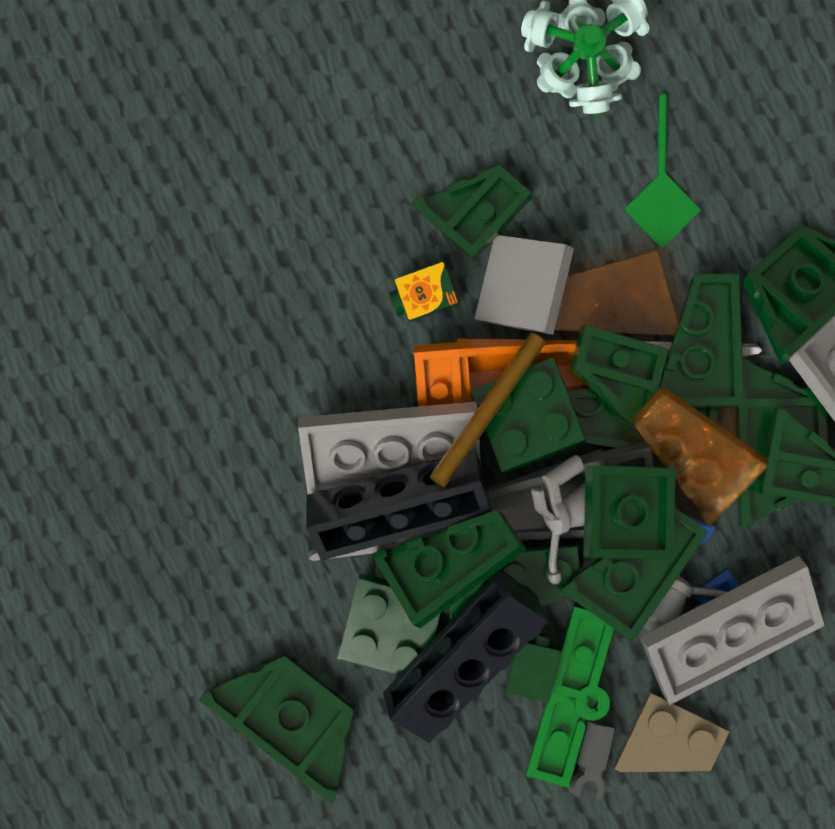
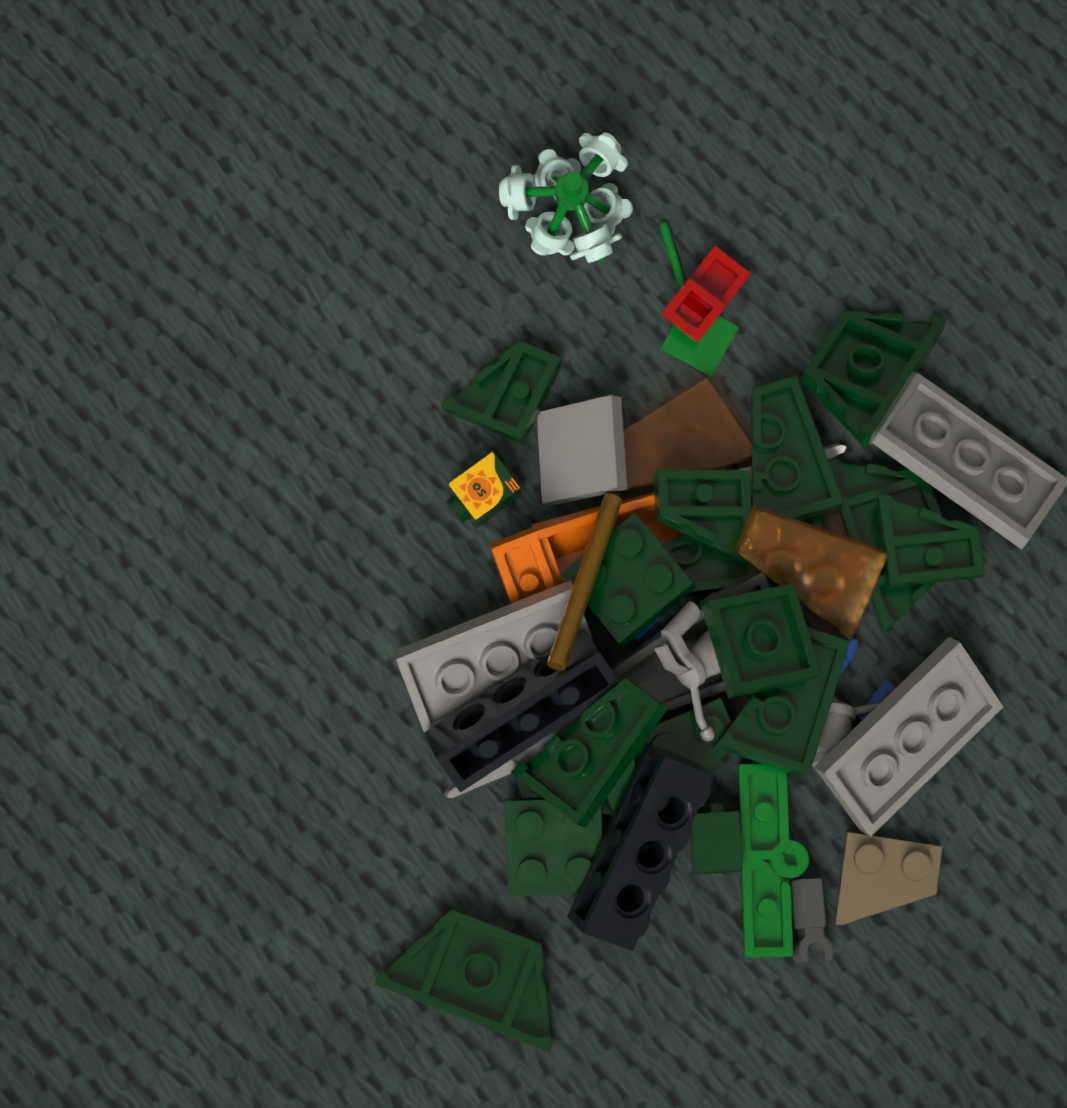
camera: 20 degrees left, 10 degrees down
none -> red slope [661,246,751,343]

